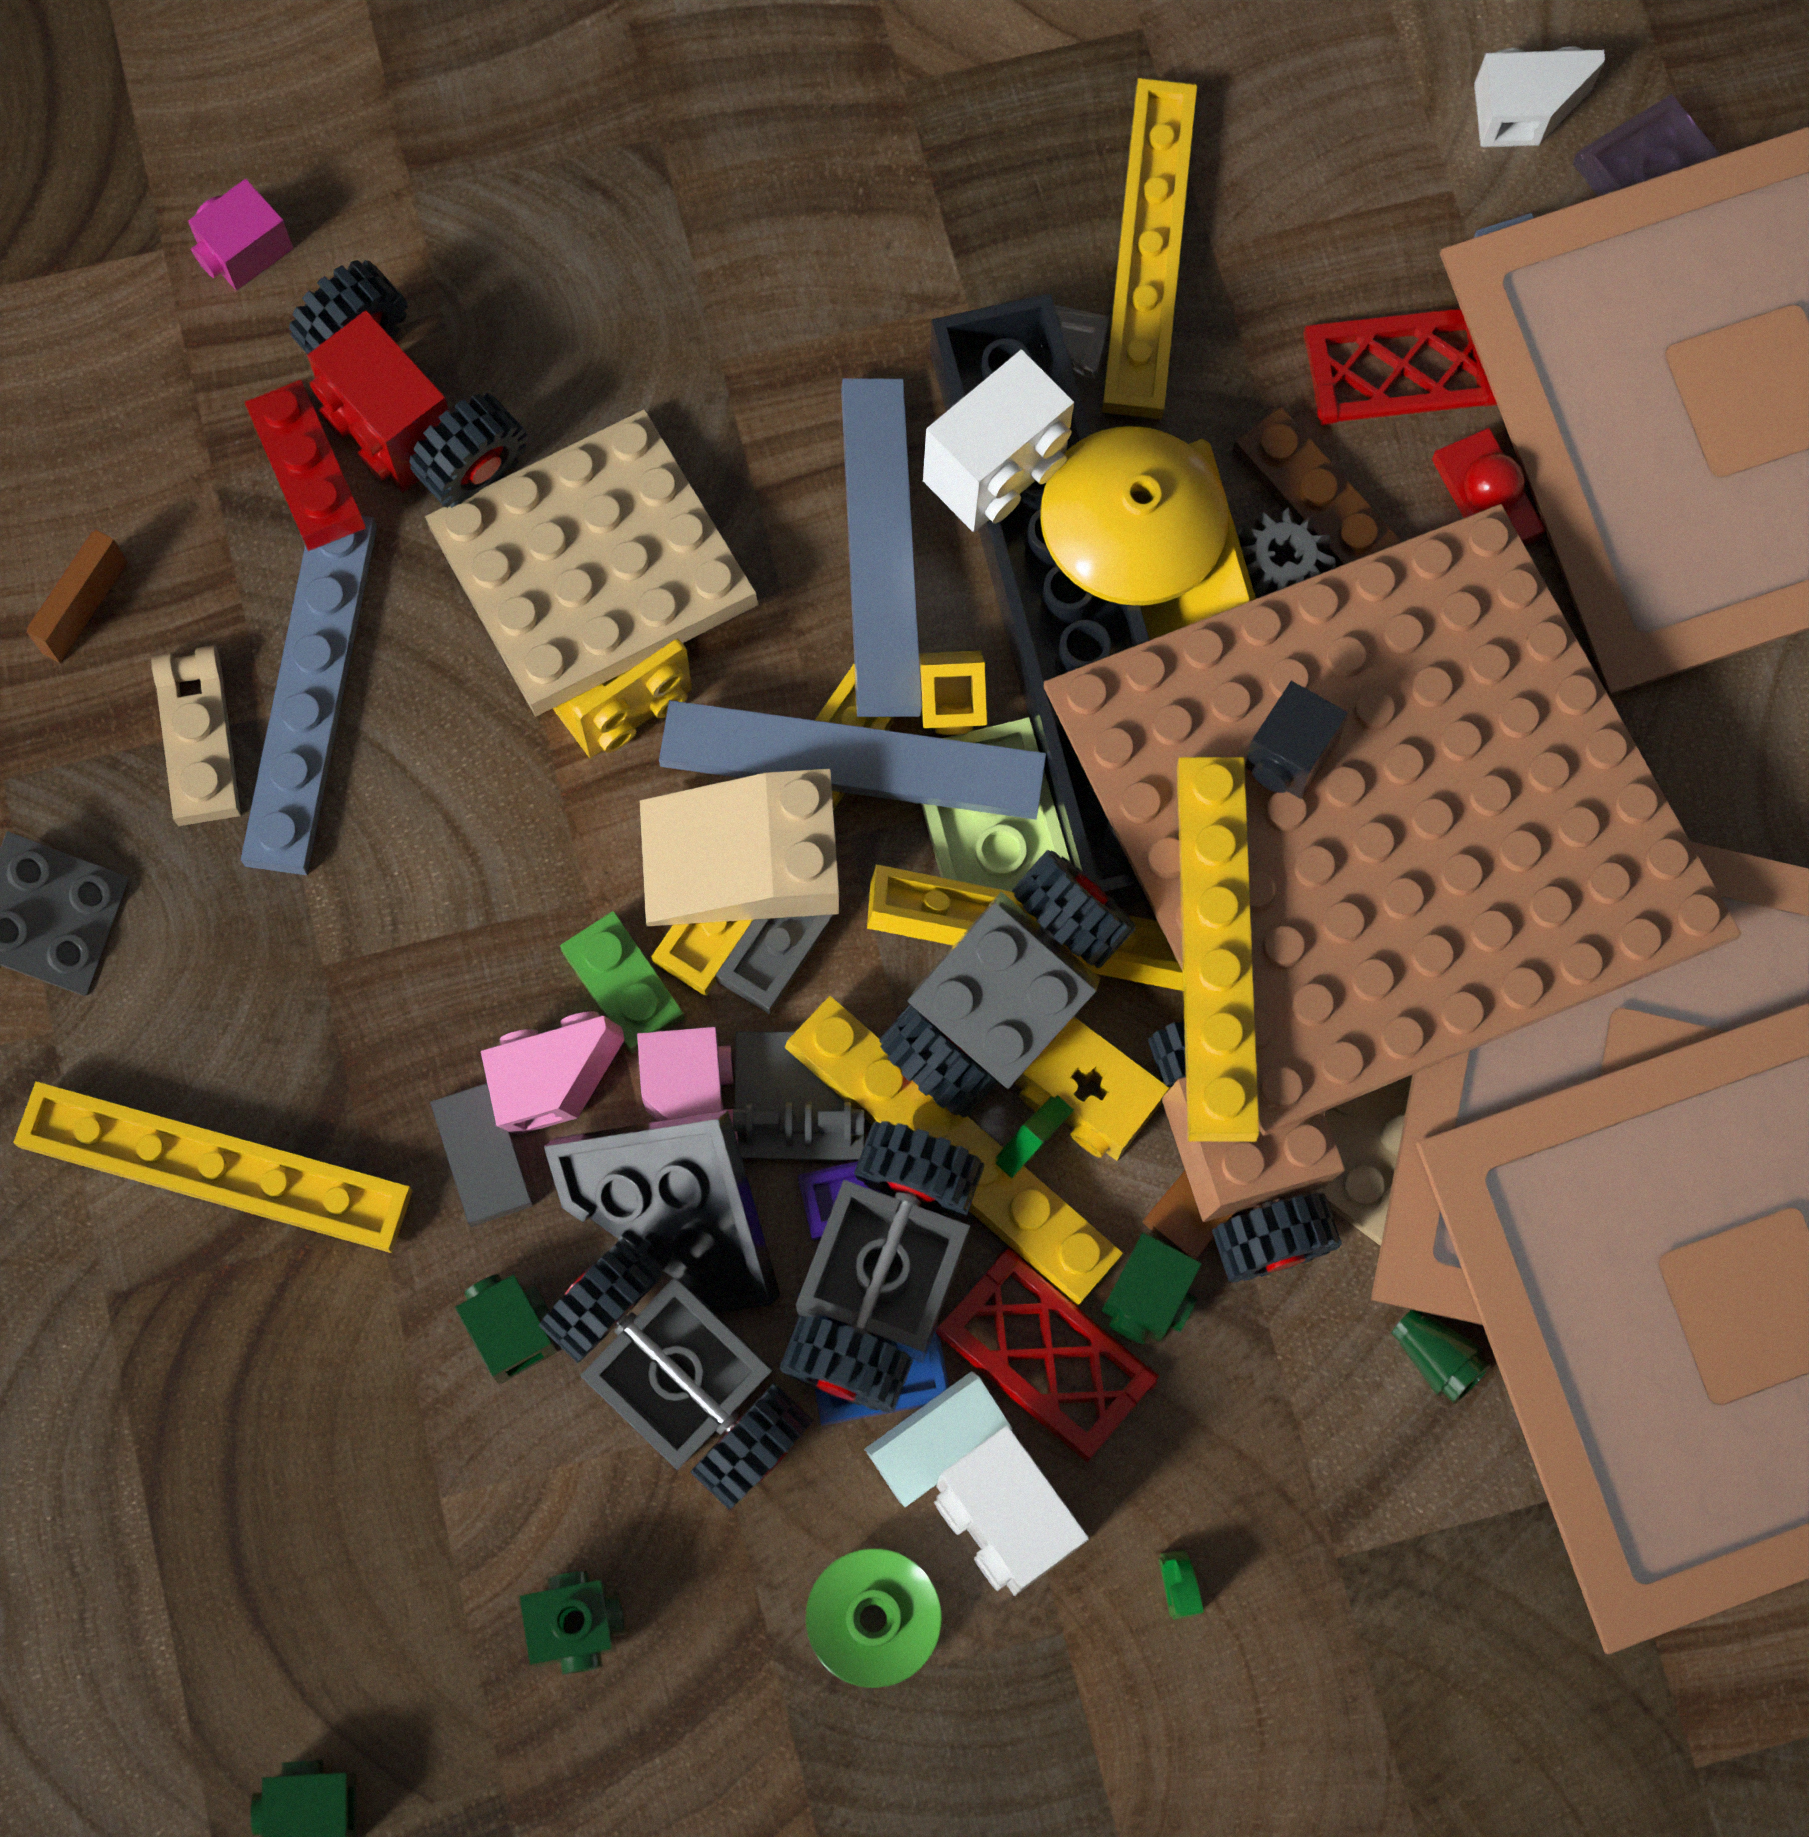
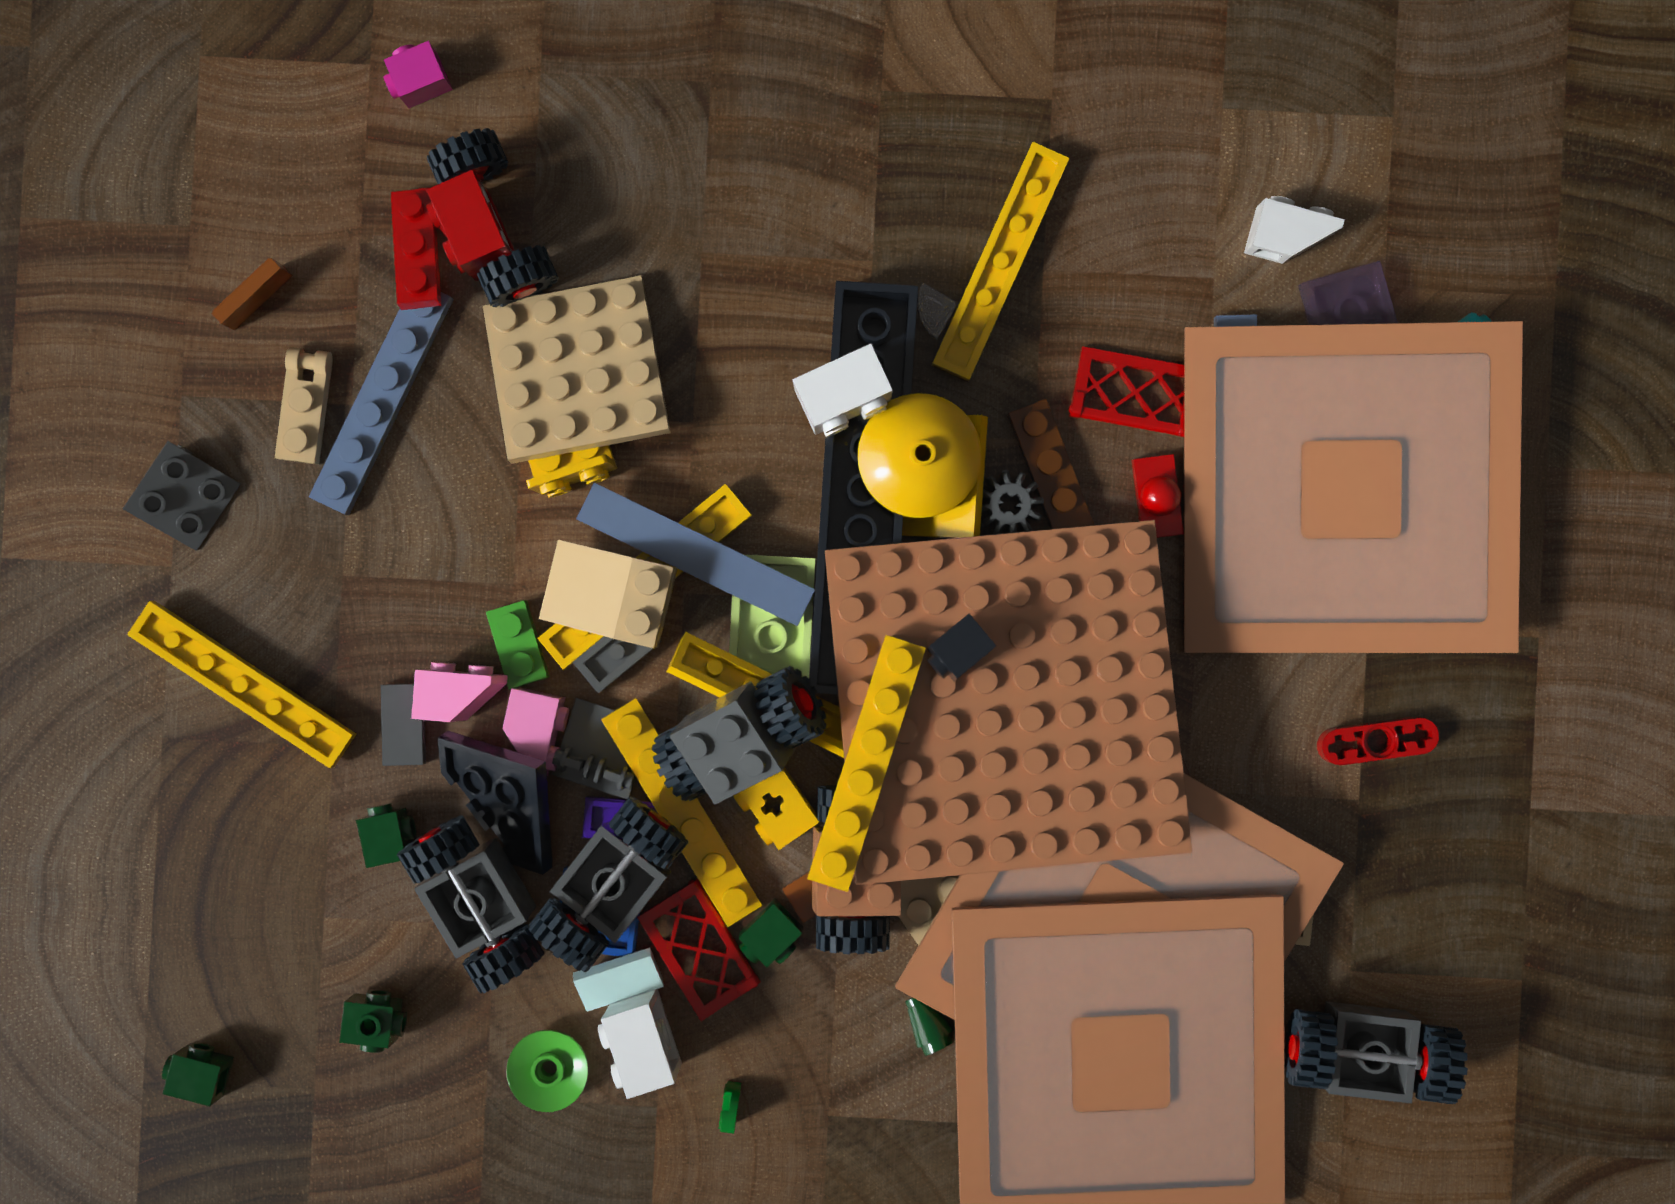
camera: 25 degrees right, 15 degrees up
sand blue tile [841,379,922,717] -> none
yellow brick [919,650,987,735] -> none
green tile [995,1095,1074,1178] -> none

